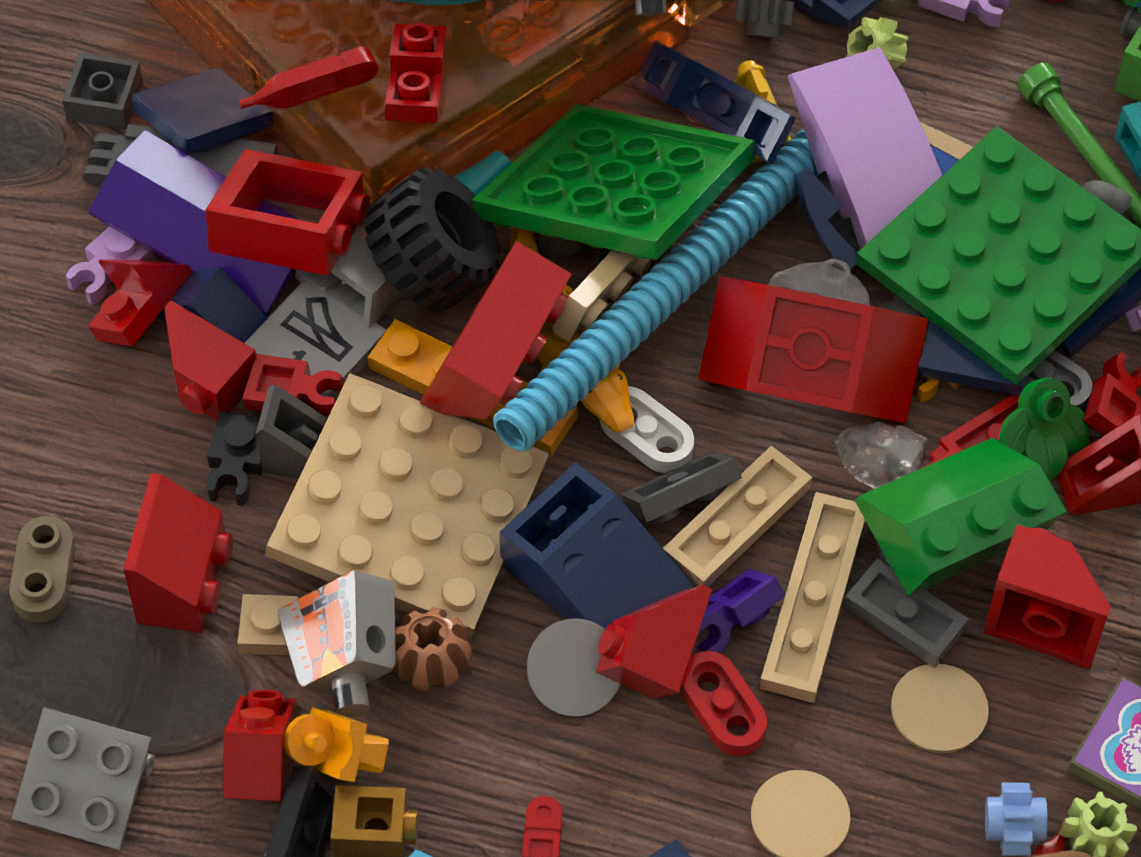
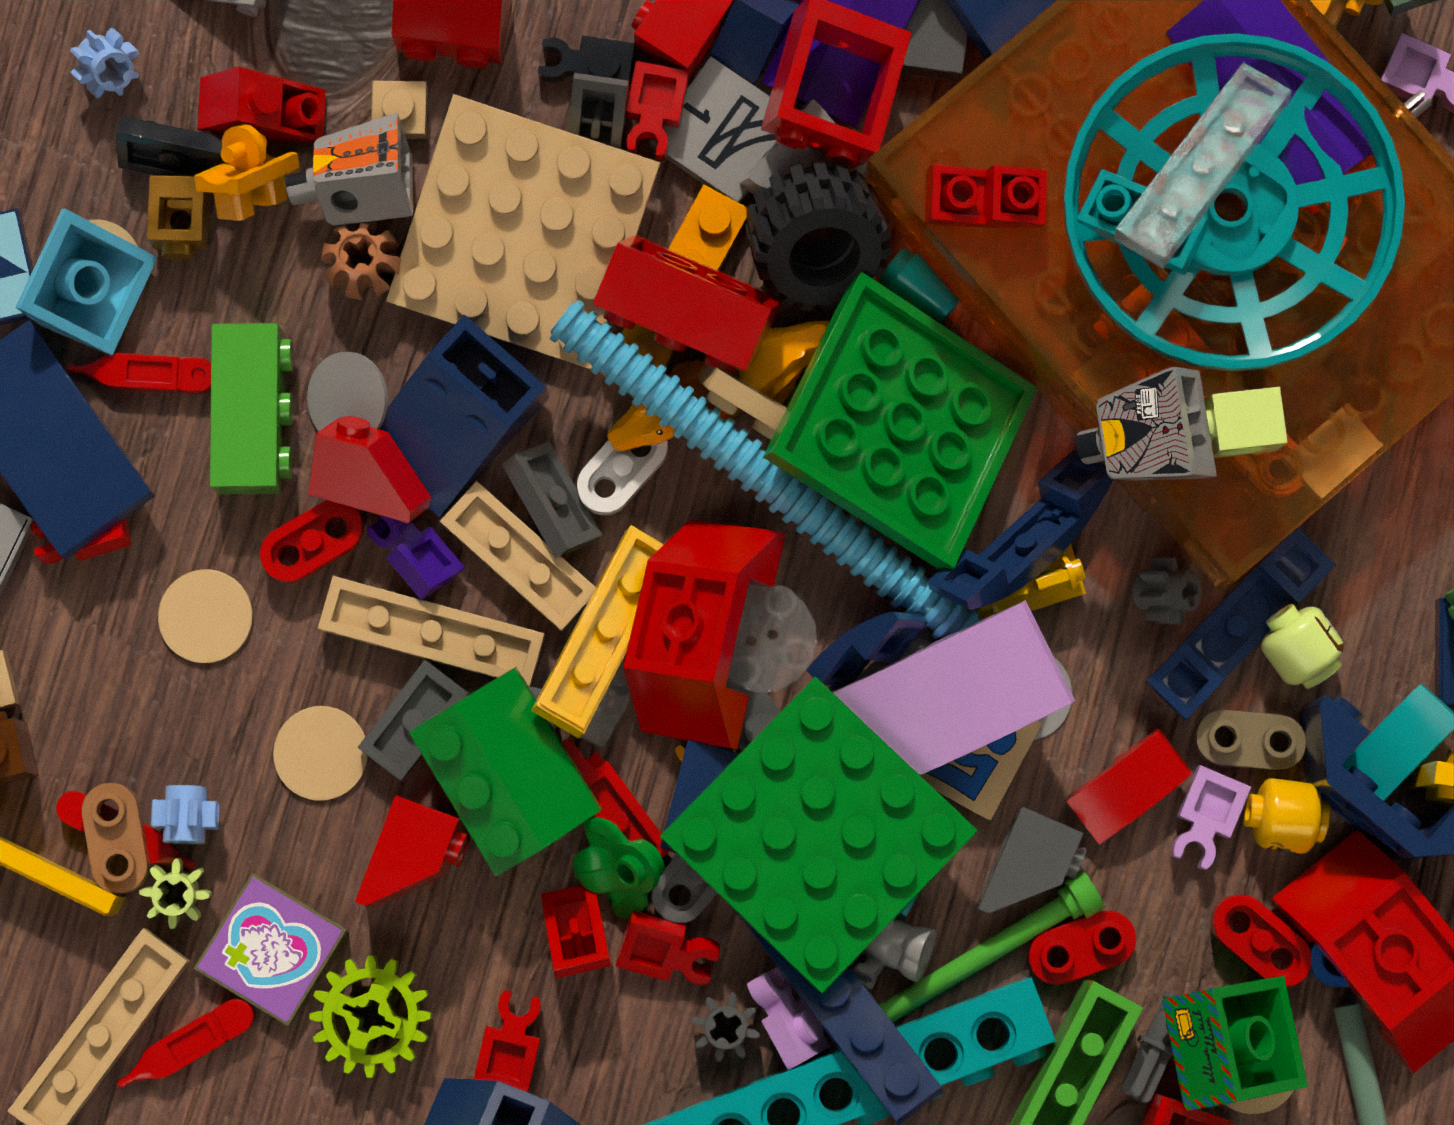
camera: 85 degrees right, 25 degrees up
red piece [239,47,379,109] -> none
yellowish green gear [846,17,908,69] -> none
none -> bright green brick [210,323,294,494]
none -> yellow tile [531,525,664,738]
none -> dark grey slope [974,806,1087,914]
none -> red plate [1027,911,1136,985]
none -> red slope [1066,728,1192,845]

